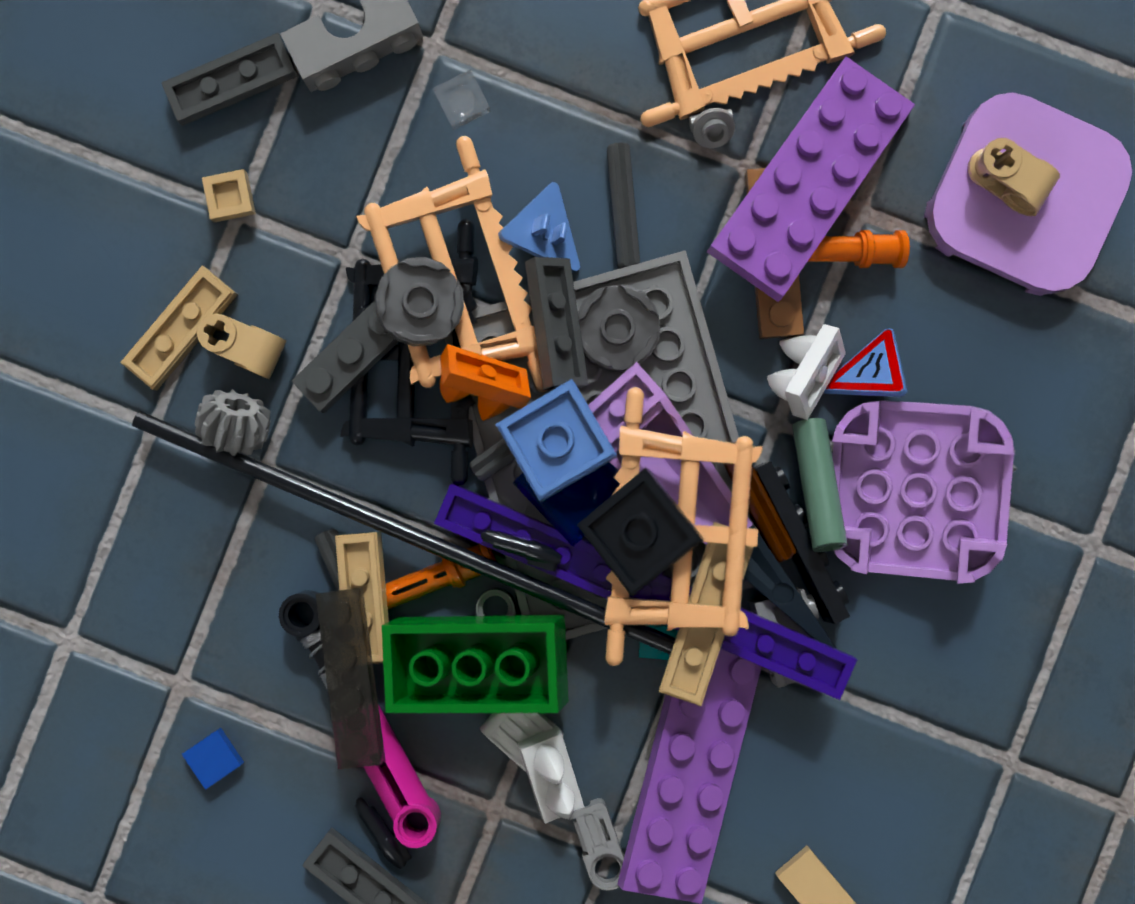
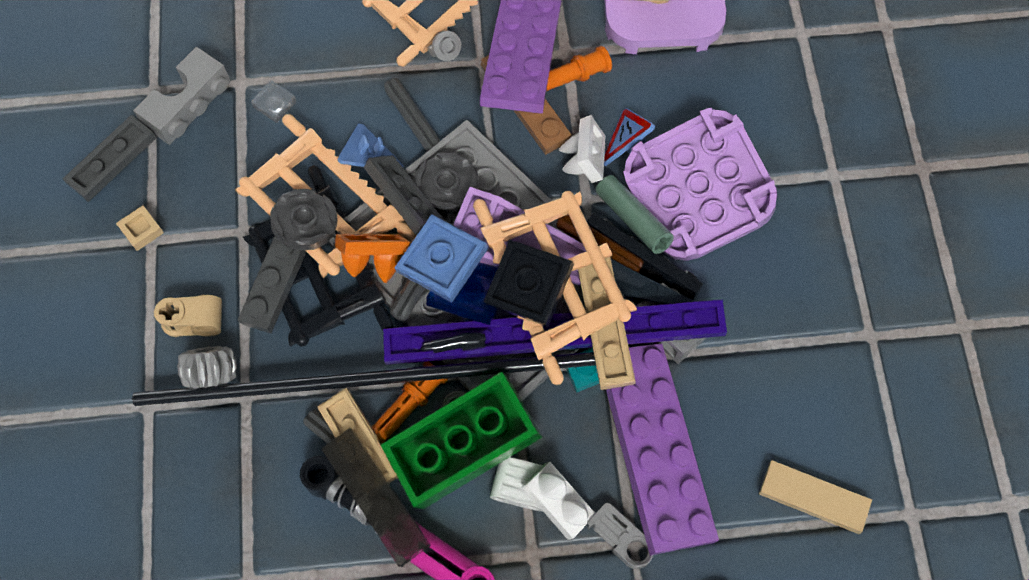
camera: 30 degrees left, 20 degrees down
tan tile [120,265,238,391] -> none

